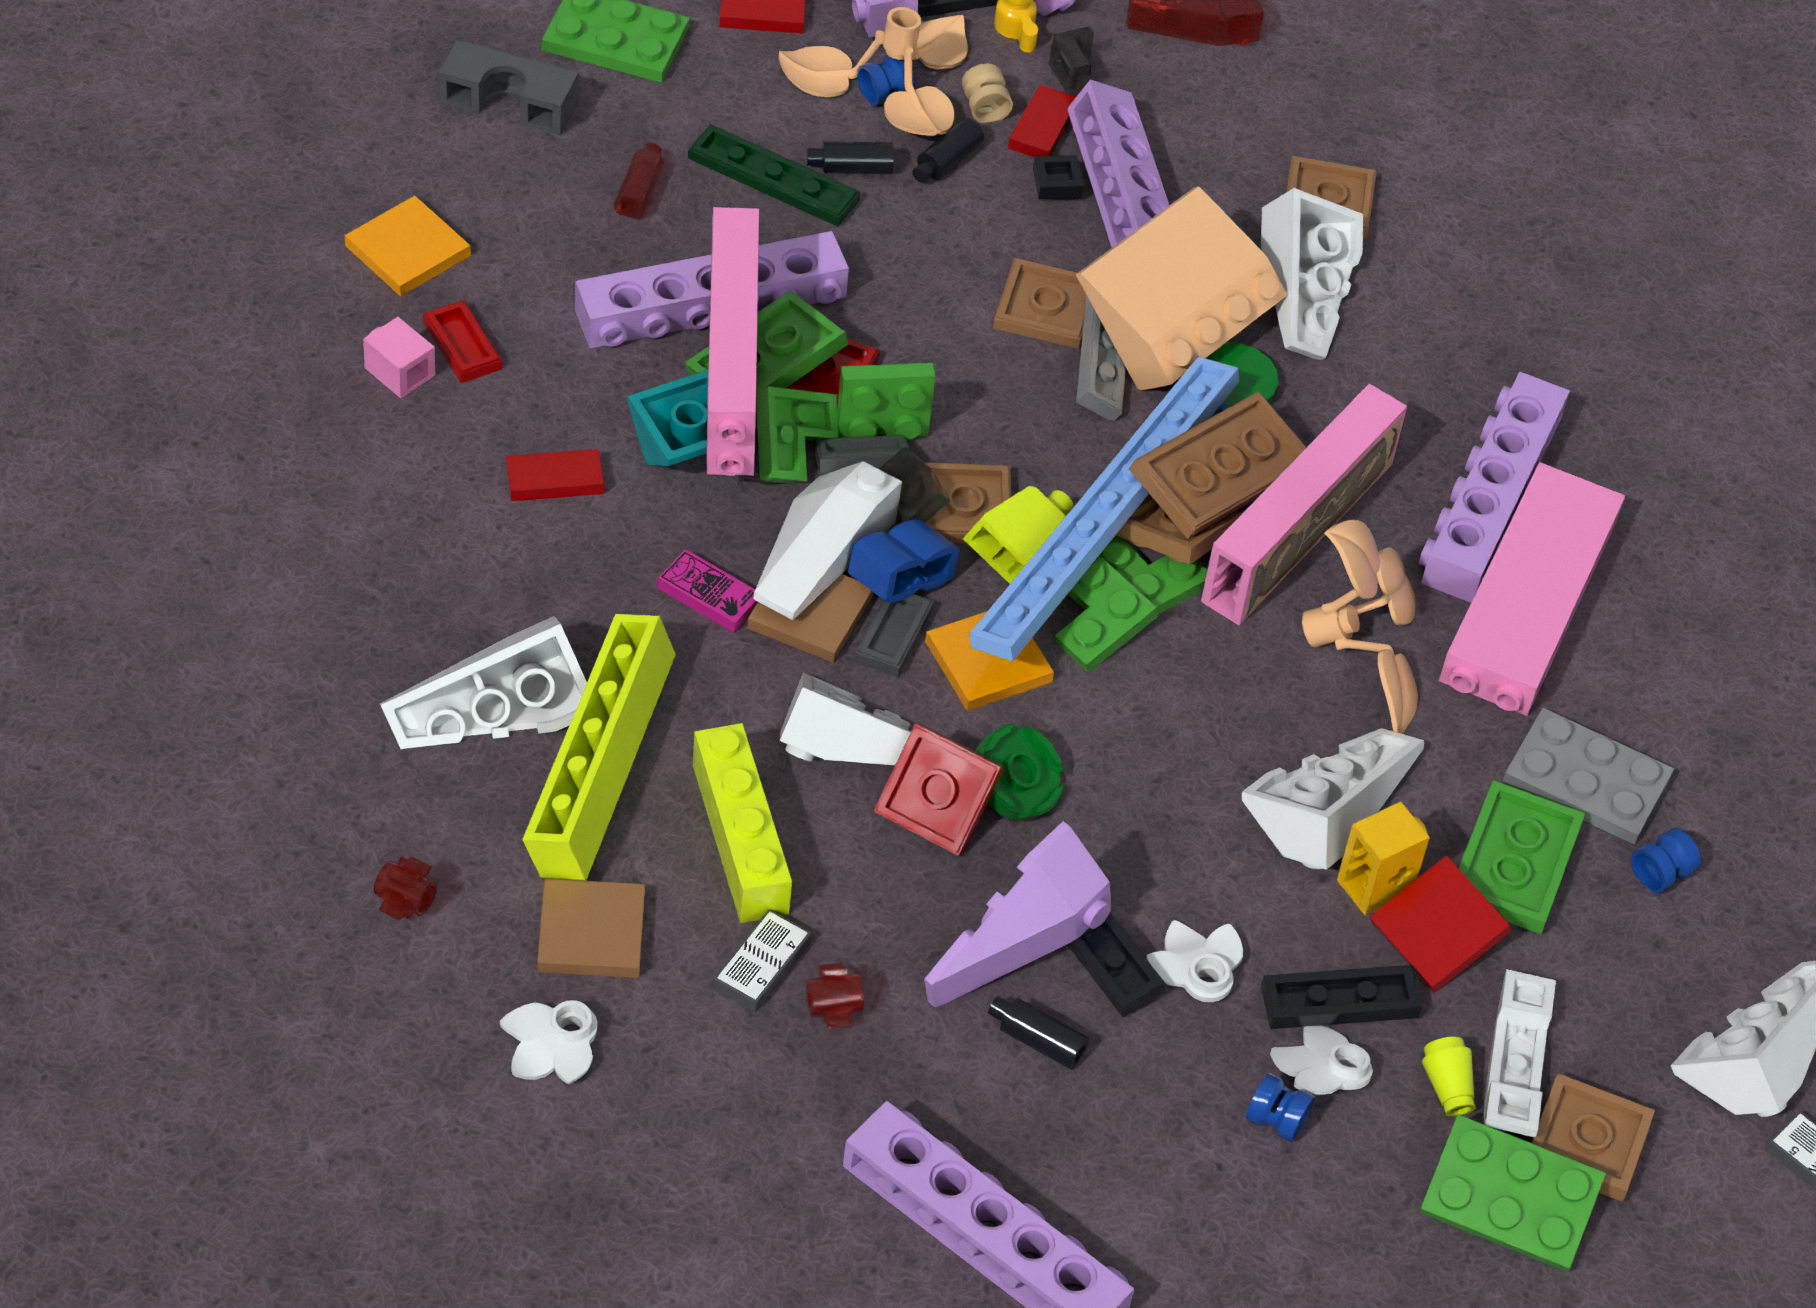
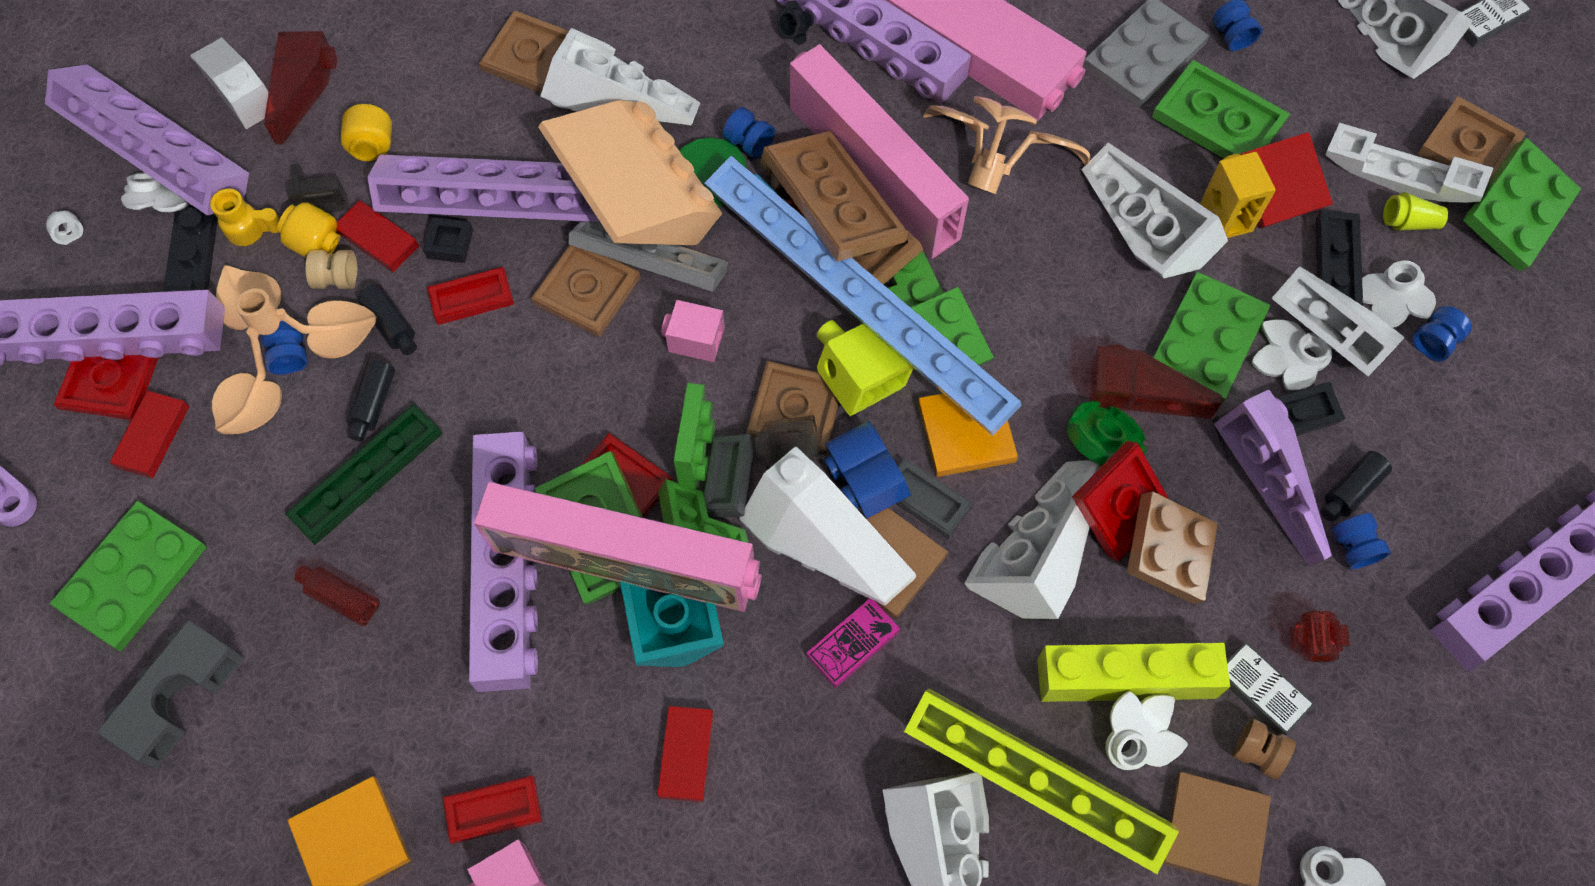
camera: 70 degrees left, 15 degrees up
none -> yellow head [277,202,341,258]
none -> yellow head [341,104,392,162]
none -> red tile [427,266,515,325]
none -> bright pink brick [661,300,725,362]
none -> blue wheel [723,107,775,159]
none -> black plate [777,0,814,45]
none -> clear red slope [1090,345,1222,419]
none -> white plate [1105,691,1188,770]
none -> medium nougat plate [1127,491,1218,604]
none -> bright green plate [1147,272,1270,405]
none -> medium nougat wheel [1232,718,1296,780]
none -> white slope [1272,267,1404,377]
none -> blue wheel [1332,513,1391,570]

